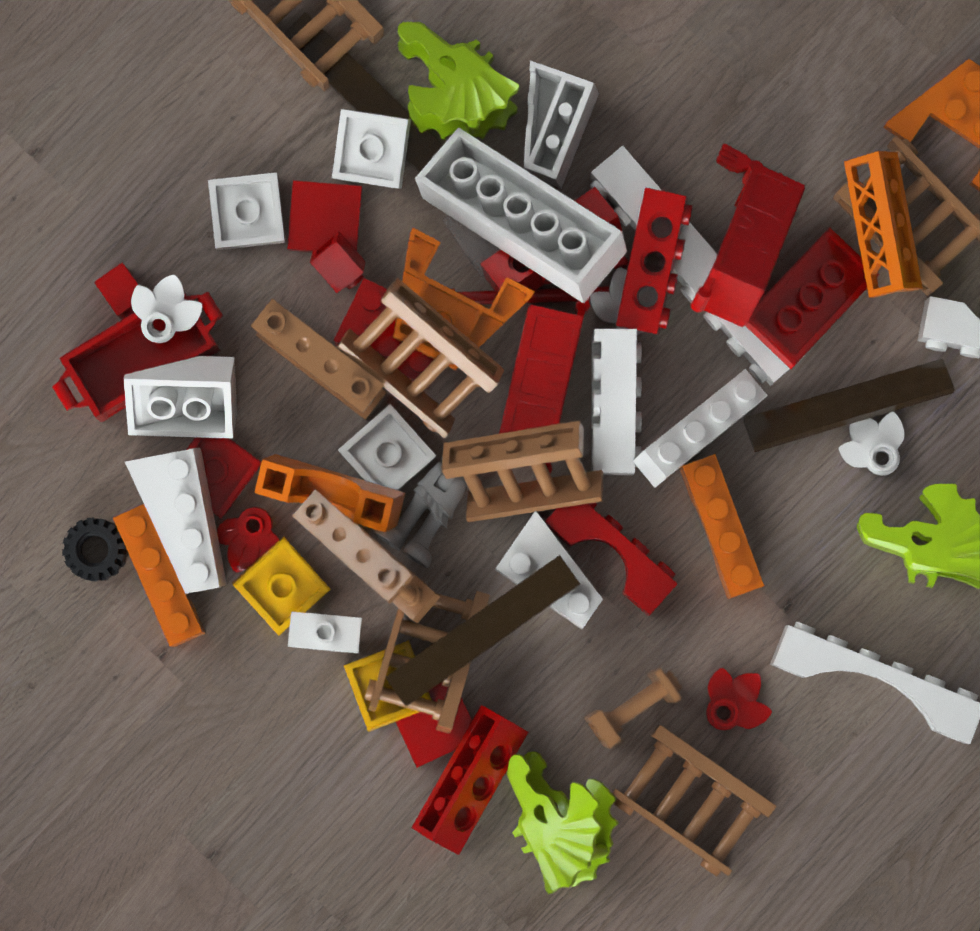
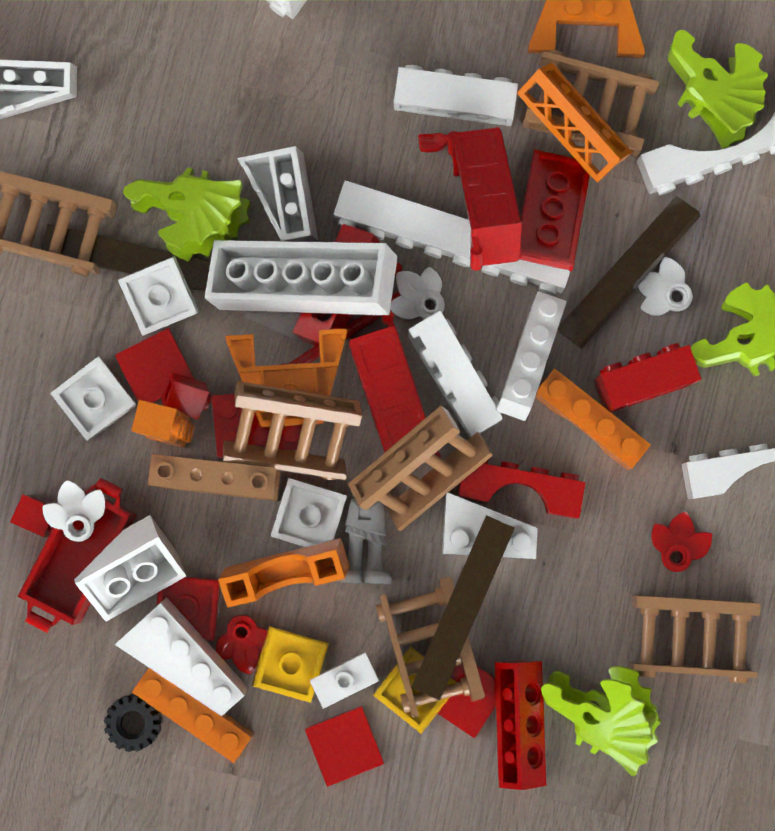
camera: 25 degrees left, 0 degrees up
medium nougat fence [292,489,440,624] -> none
medium nougat fence [583,668,682,749] -> none
red brick [616,187,693,335] -> none
none -> orange arch [131,400,195,448]
none -> red tile [304,705,384,787]
none -> white brick [394,65,518,126]
none -> red brick [594,342,702,412]

